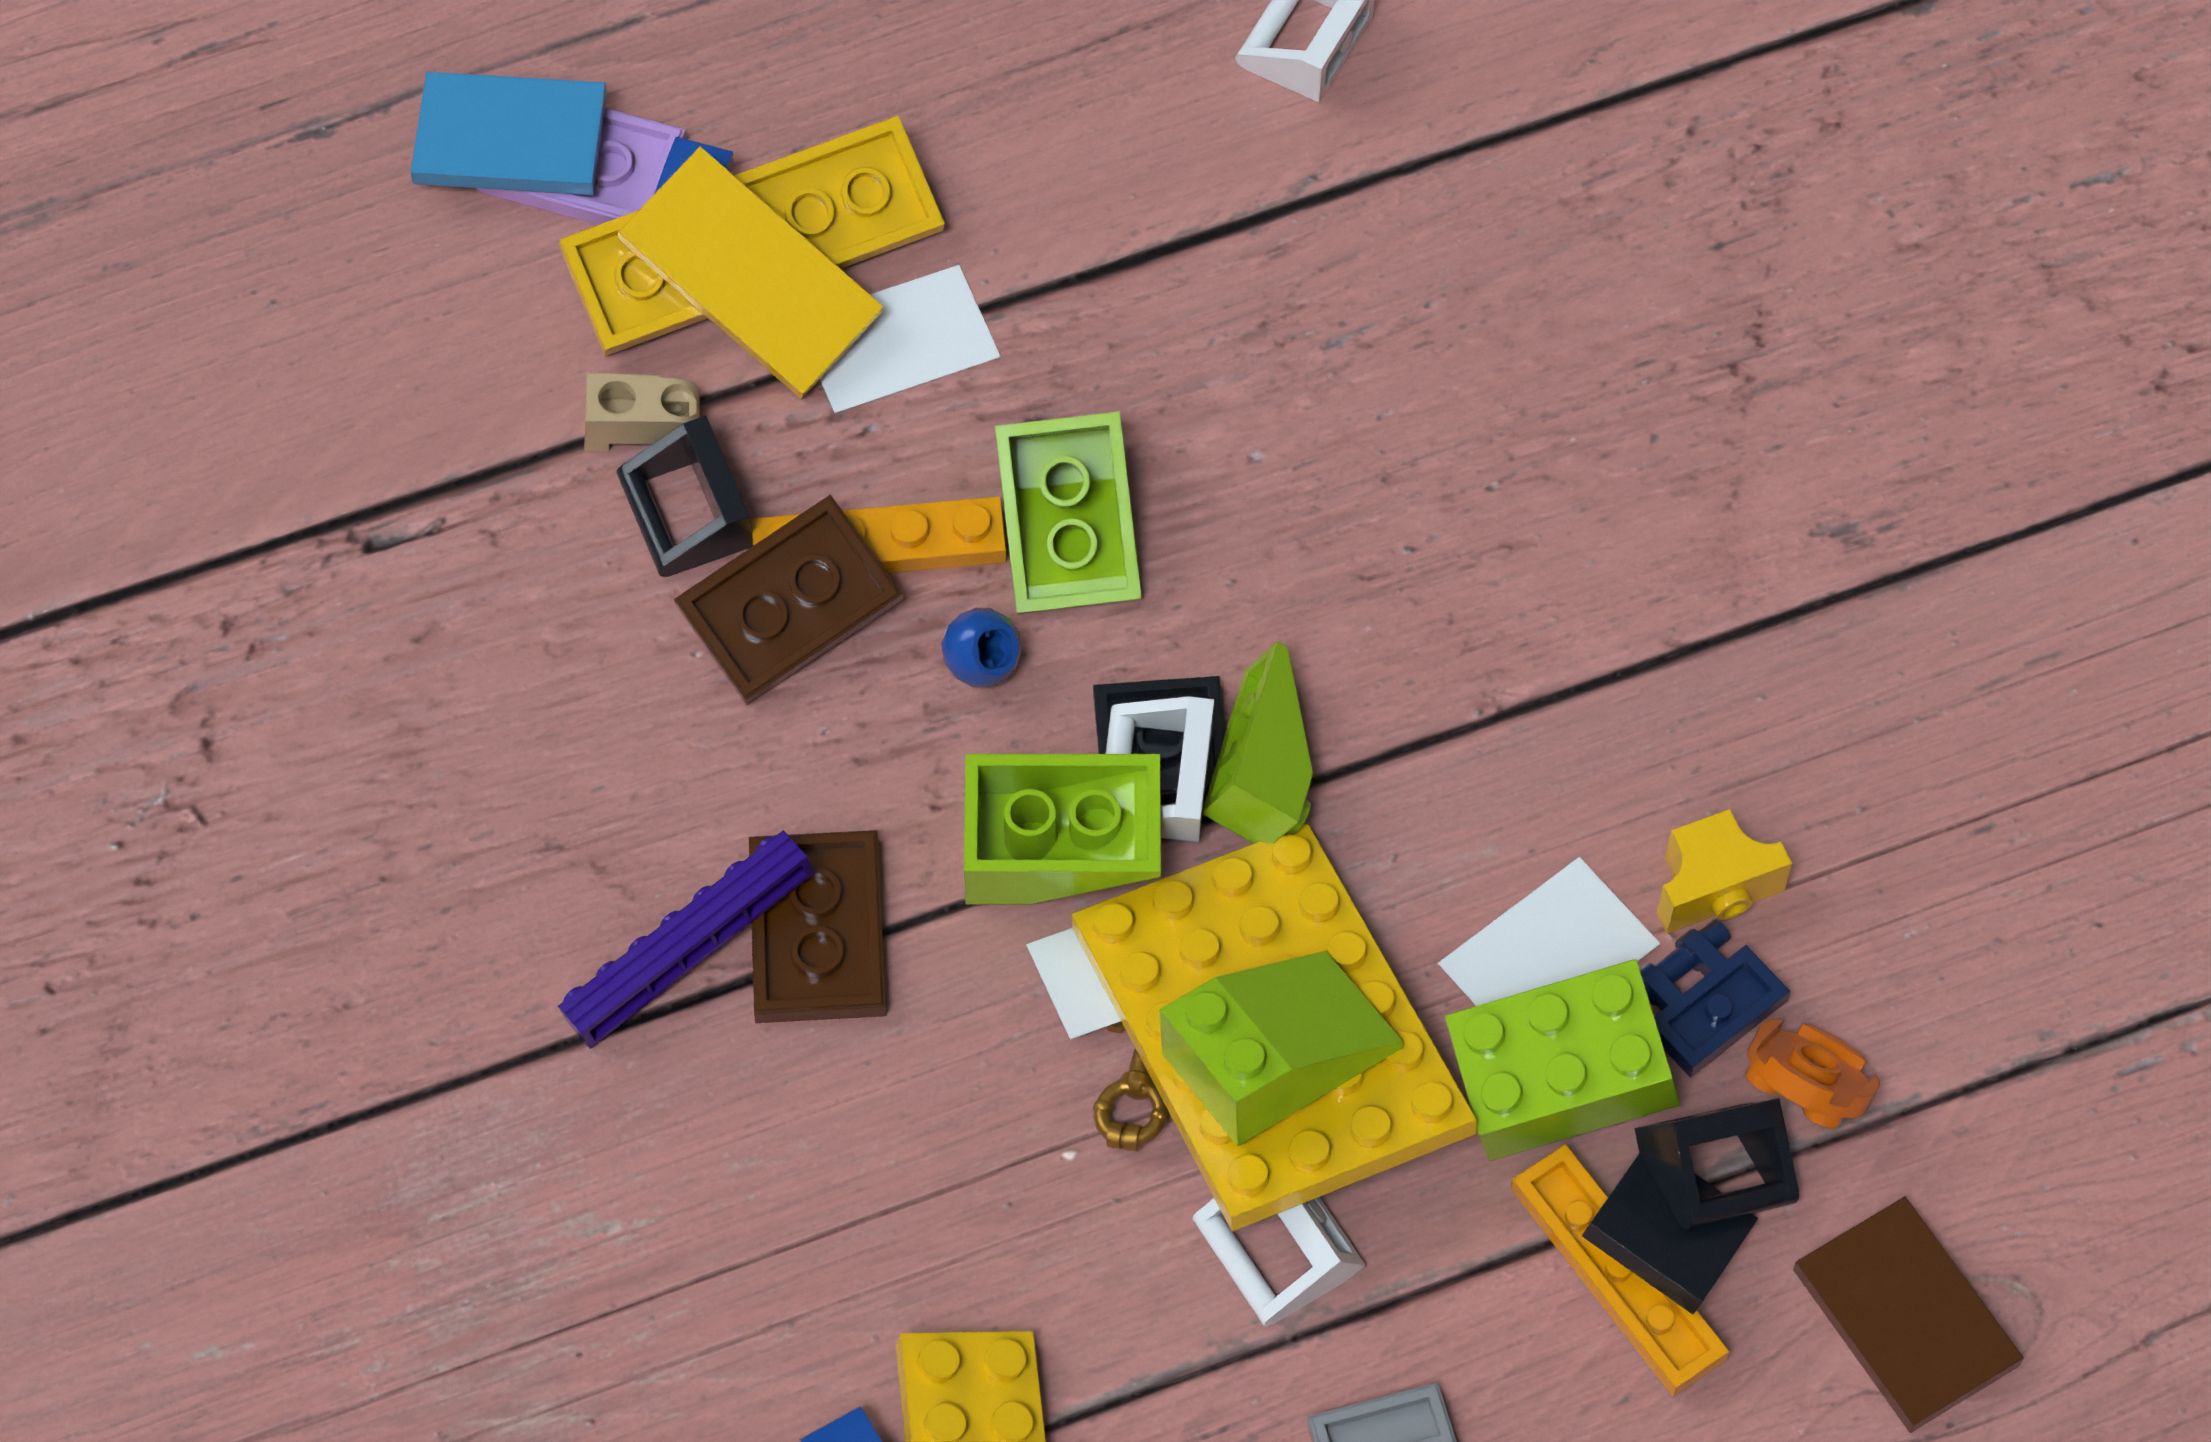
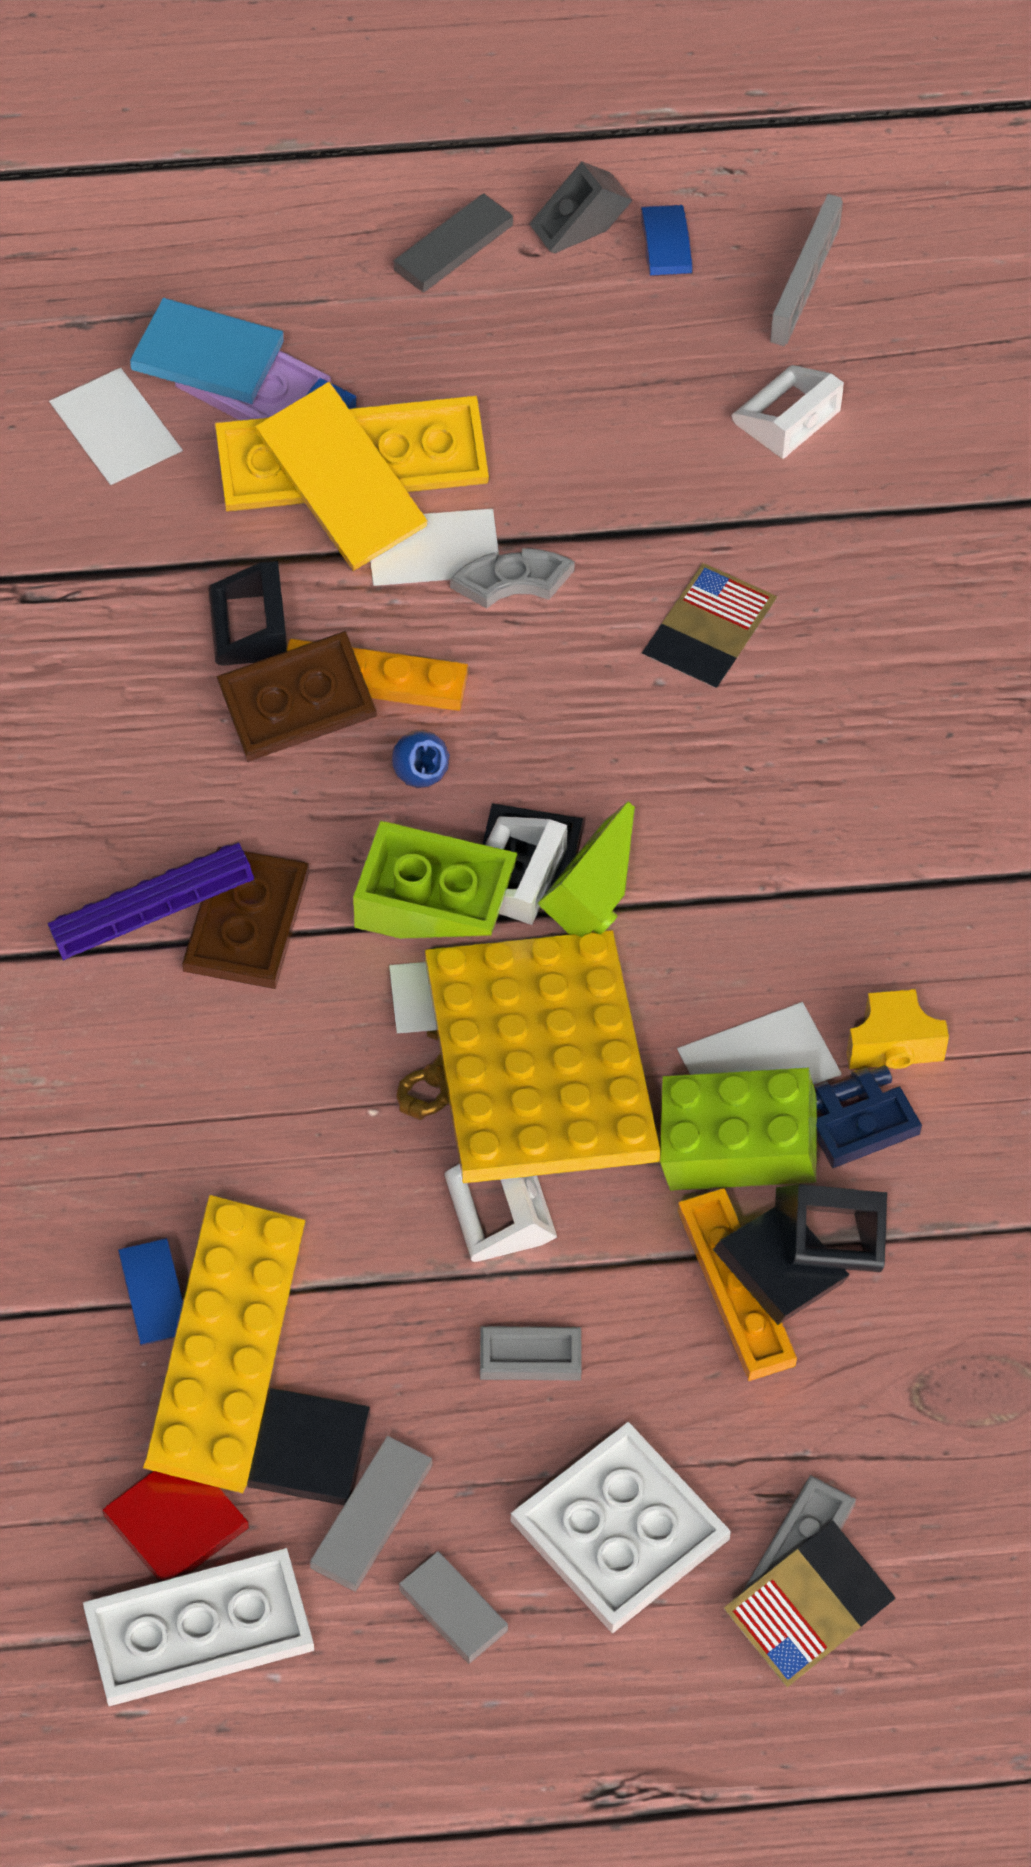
camera: 15 degrees right, 5 degrees down
tan leg [584,373,700,452] -> none
lime slope [995,411,1142,614] -> none
lime slope [1159,951,1403,1146] -> none
orange plate [1745,1019,1880,1129] -> none
reddish brown tile [1793,1196,2024,1433] -> none
none -> white sticker [49,368,183,485]
none -> light grey tile [450,548,575,609]
none -> sticker [641,563,778,688]

